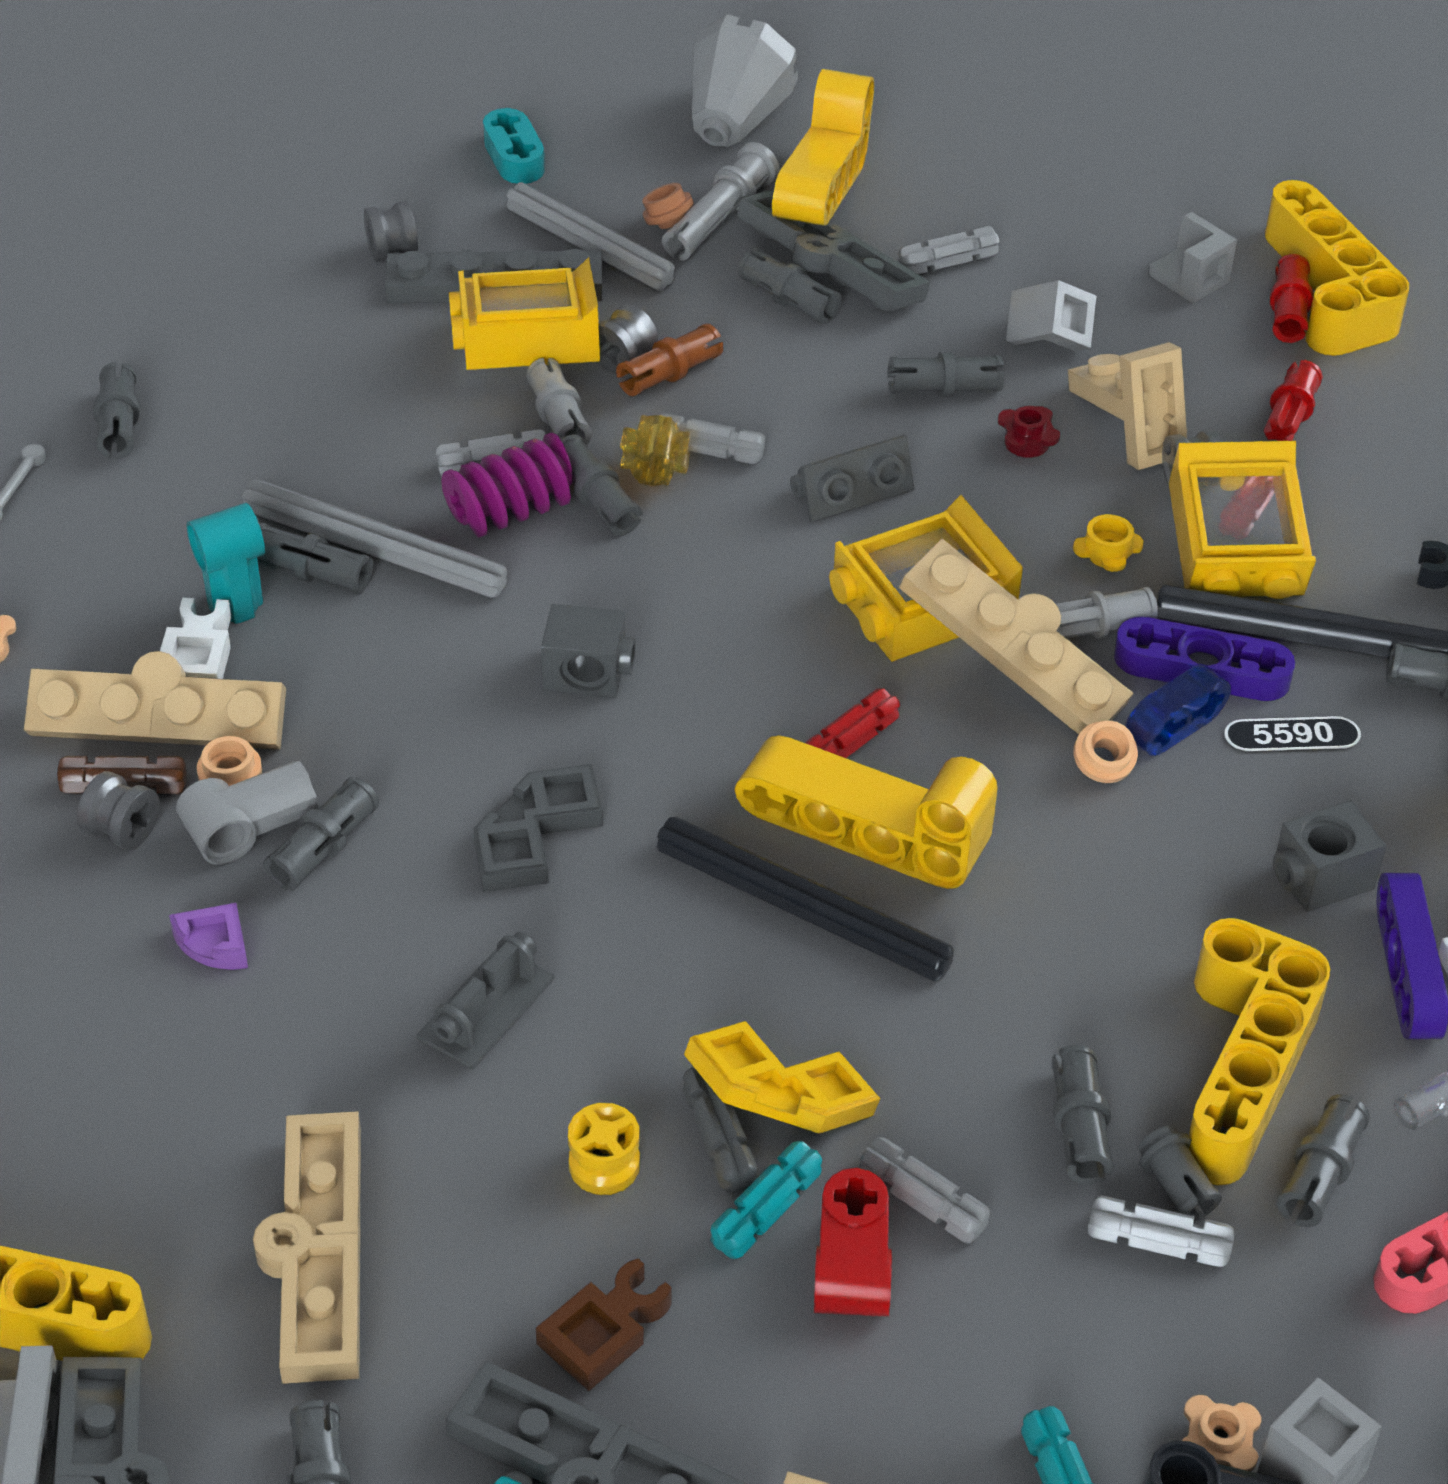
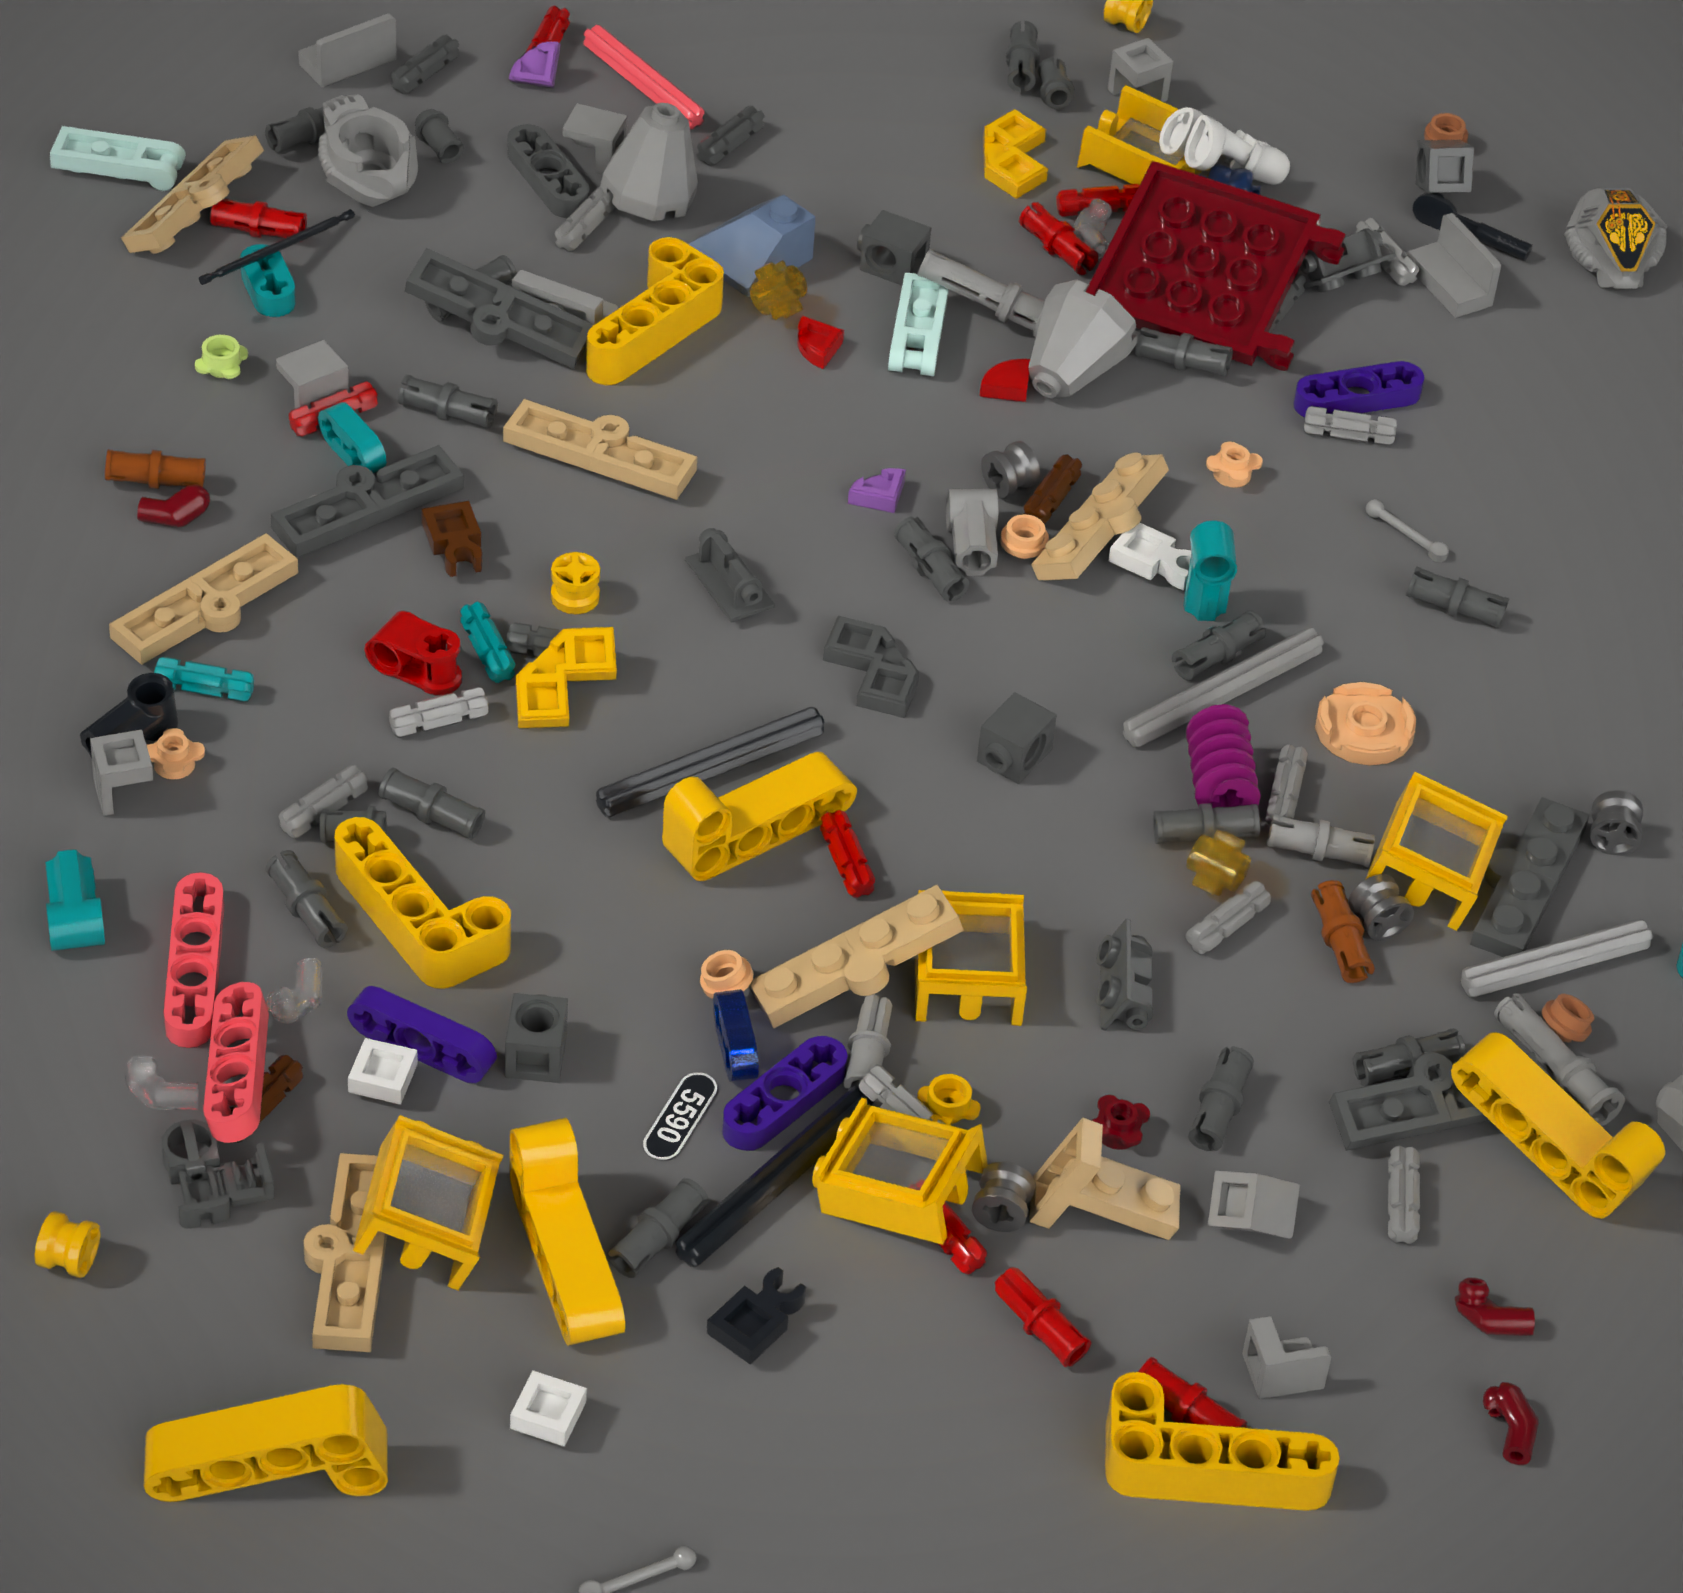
camera: 115 degrees right, 0 degrees up
none -> light grey axle [859,1065,945,1124]
none -> light nougat tile [1315,682,1417,766]
none -> dark red arm [1455,1278,1535,1336]
none -> dark red arm [1483,1382,1539,1465]

